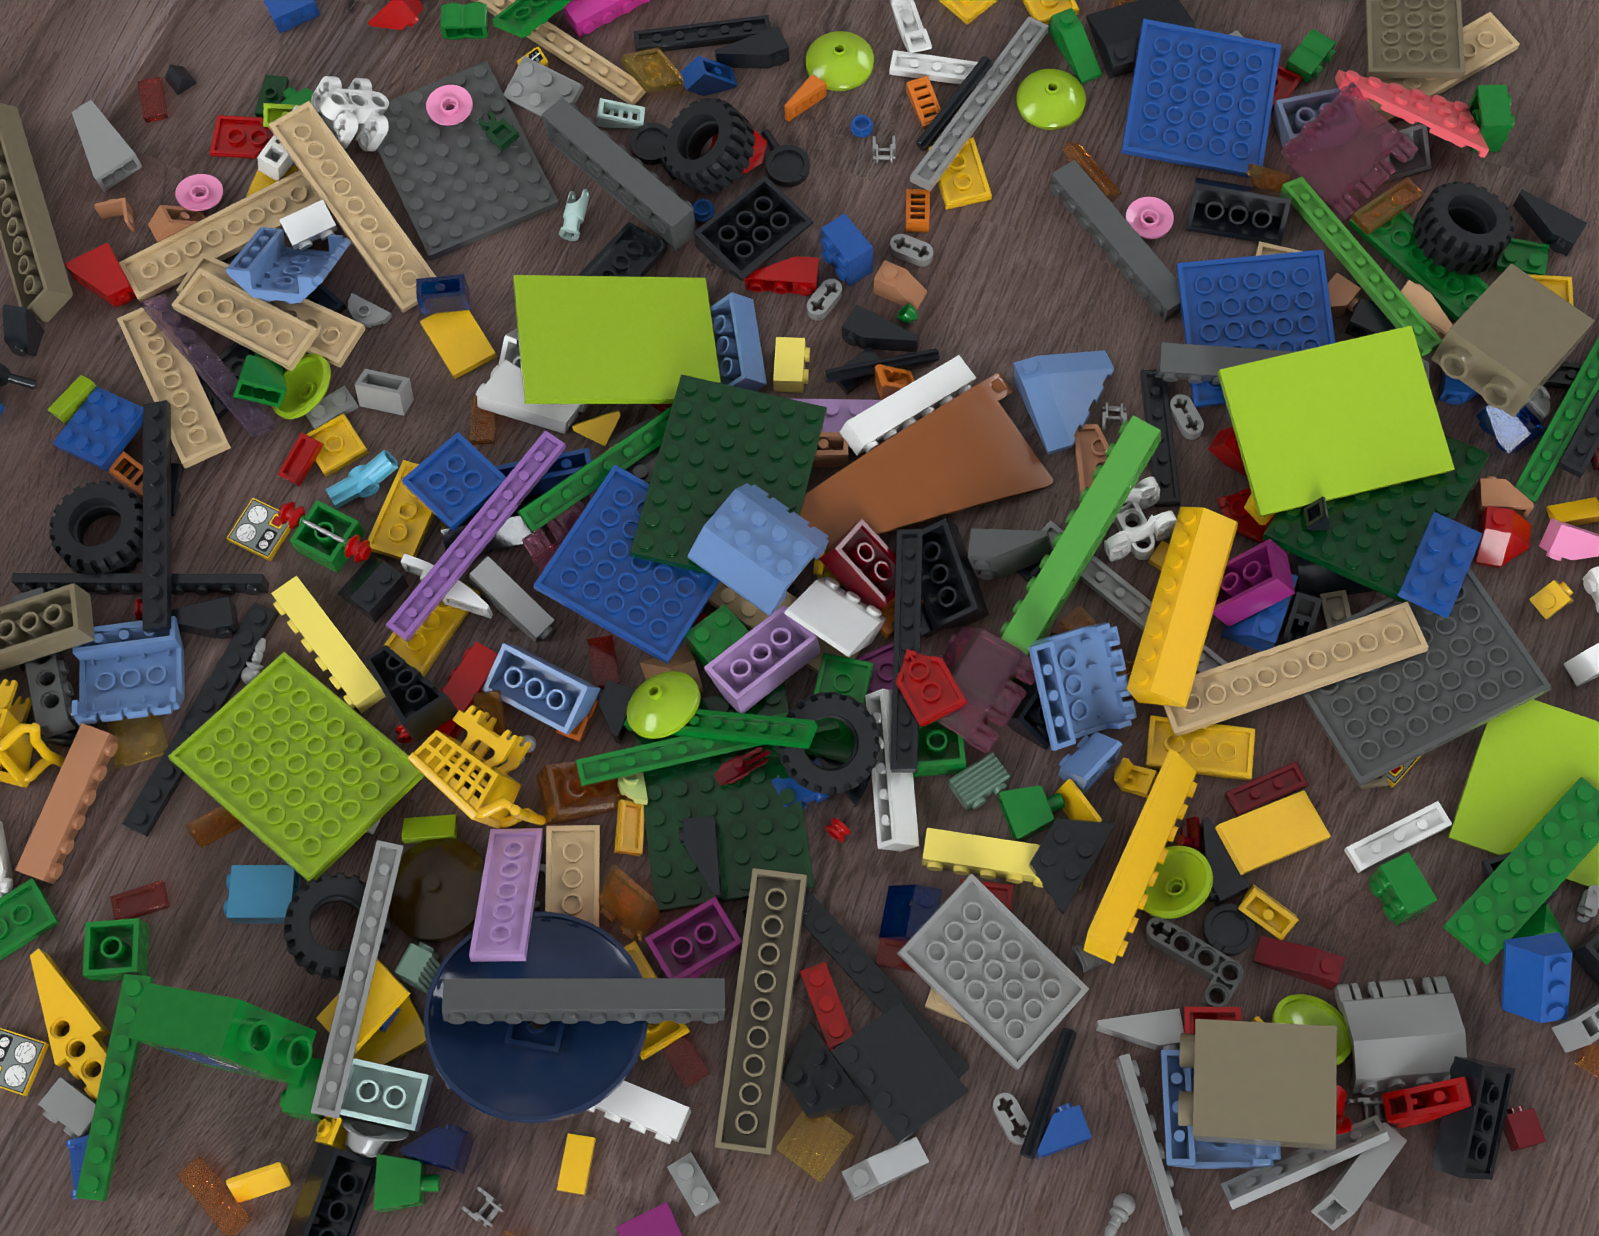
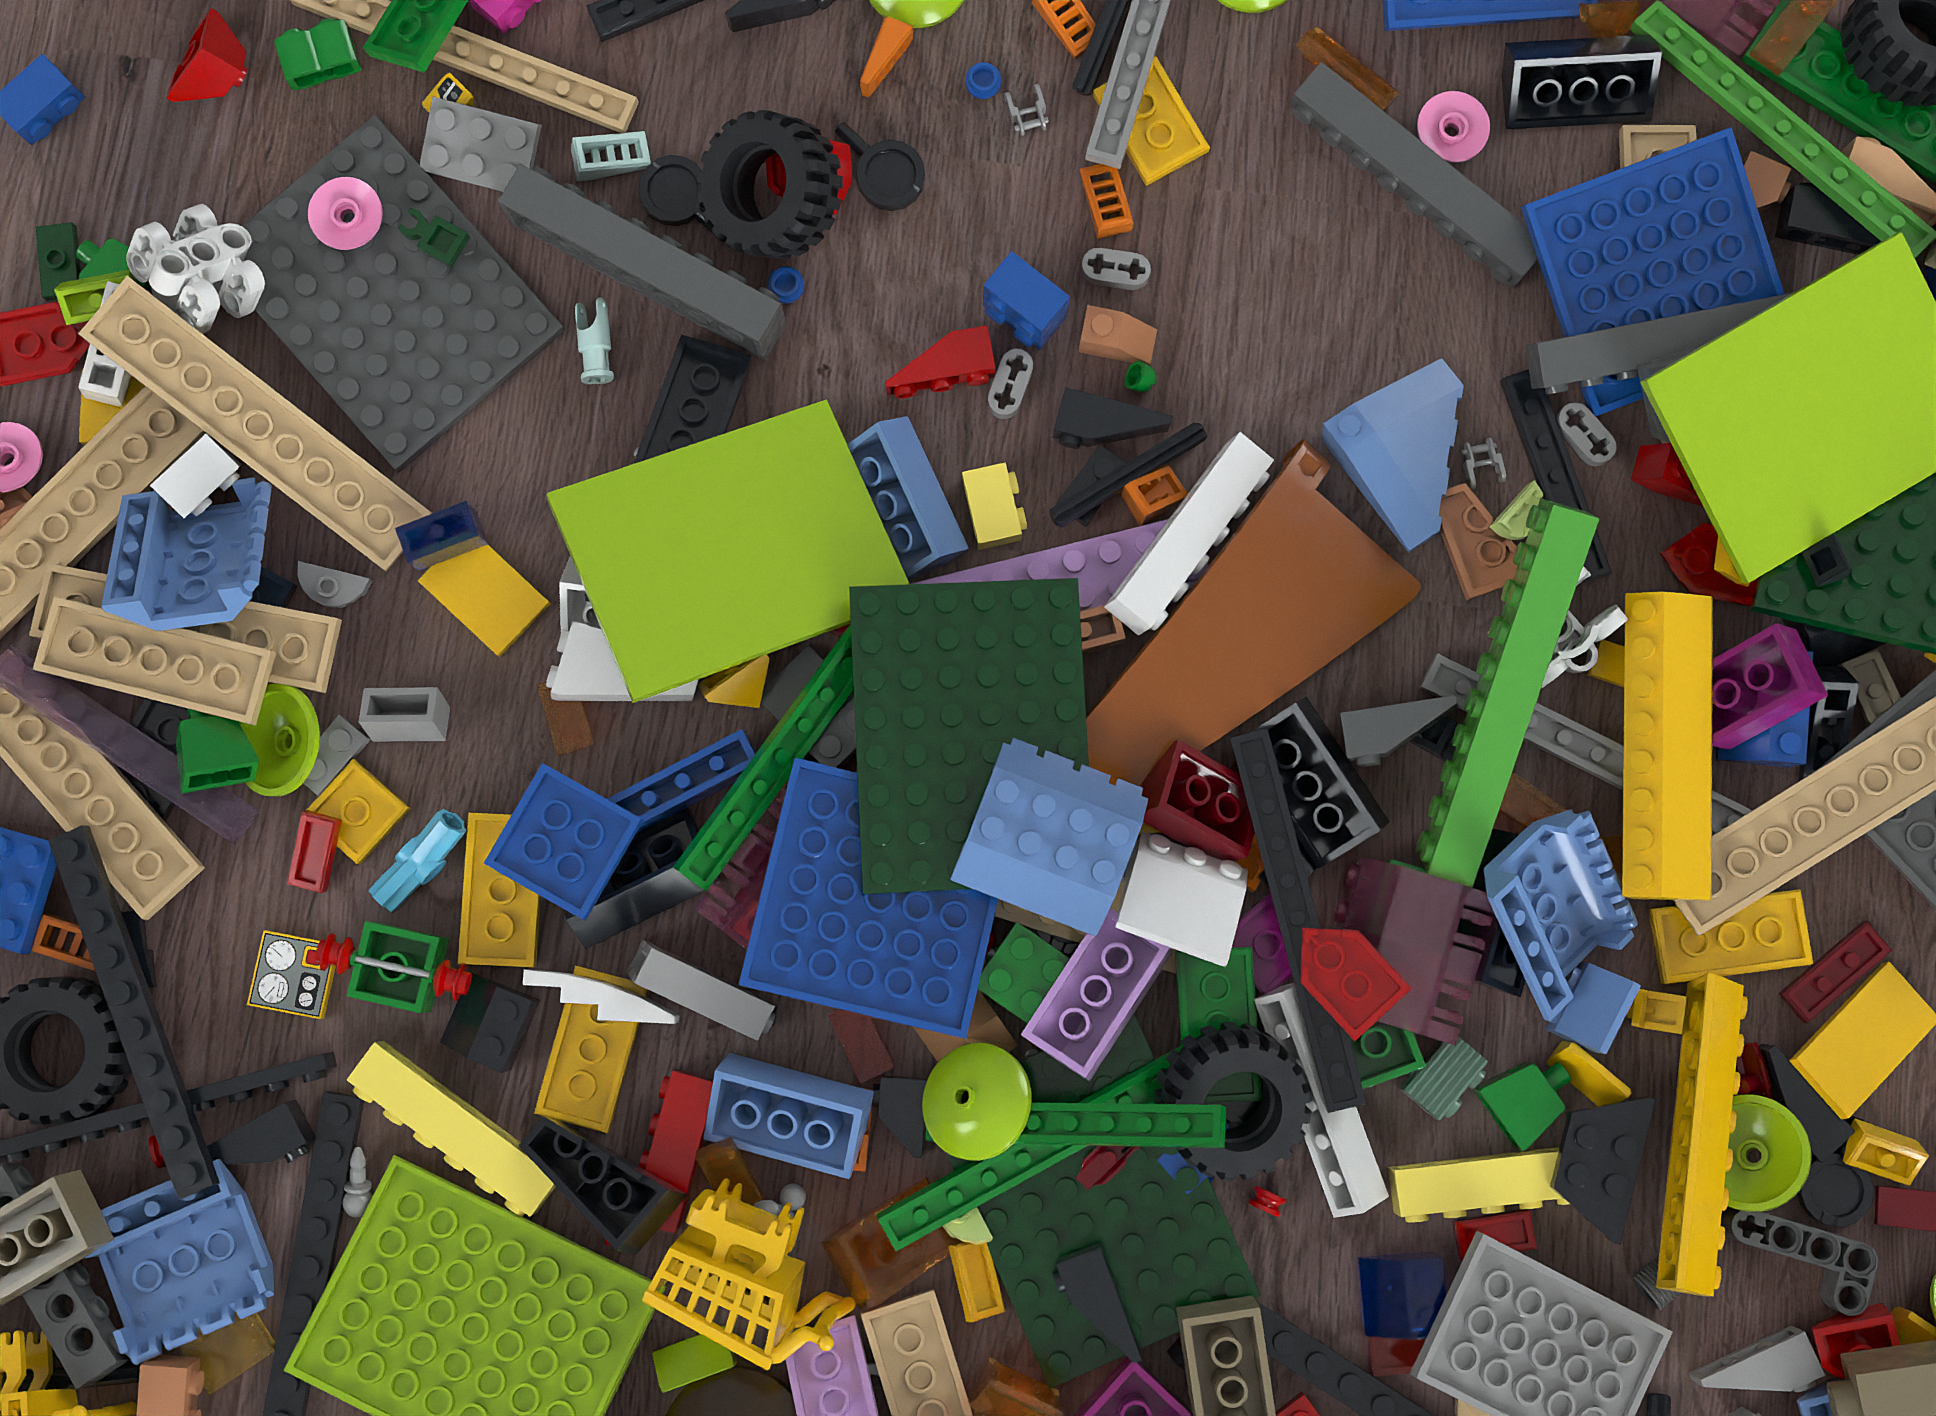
camera: 20 degrees left, 15 degrees up
medium lavender plate [386,430,566,642] -> none
clear yellow plate [621,48,683,93] -> none
blue slope [681,55,738,96] -> none
black slope [694,176,813,281] -> none

